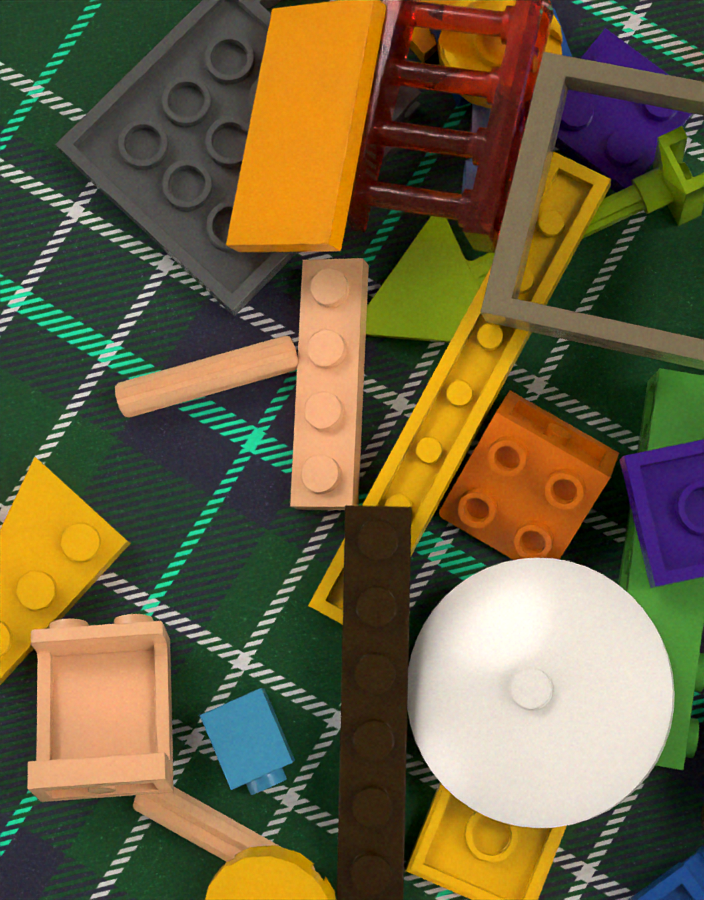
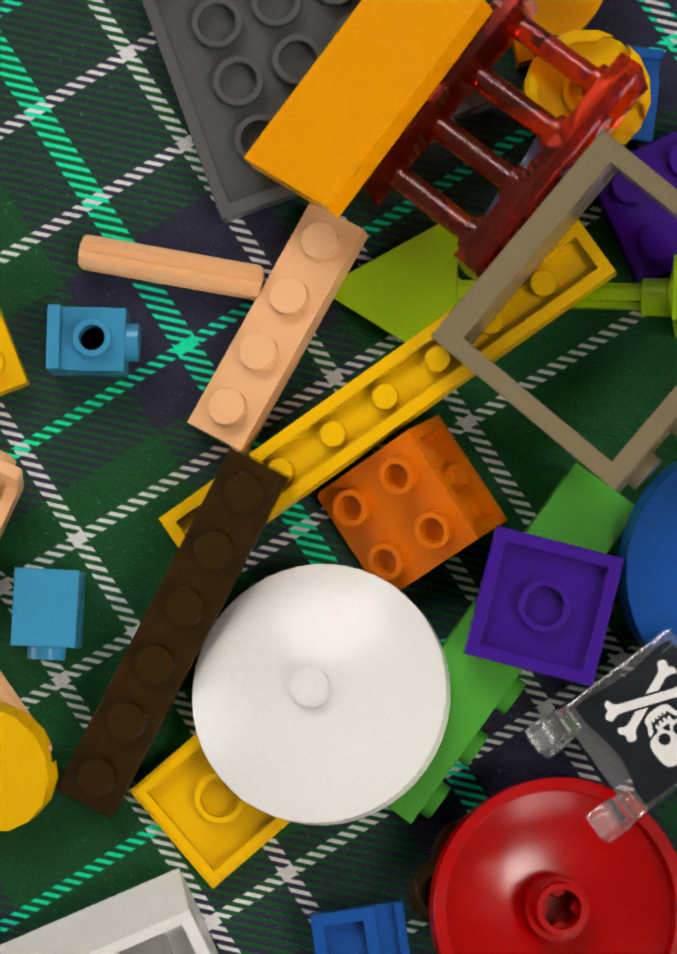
camera: 25 degrees right, 5 degrees up
none -> dark azure brick [46,304,141,377]

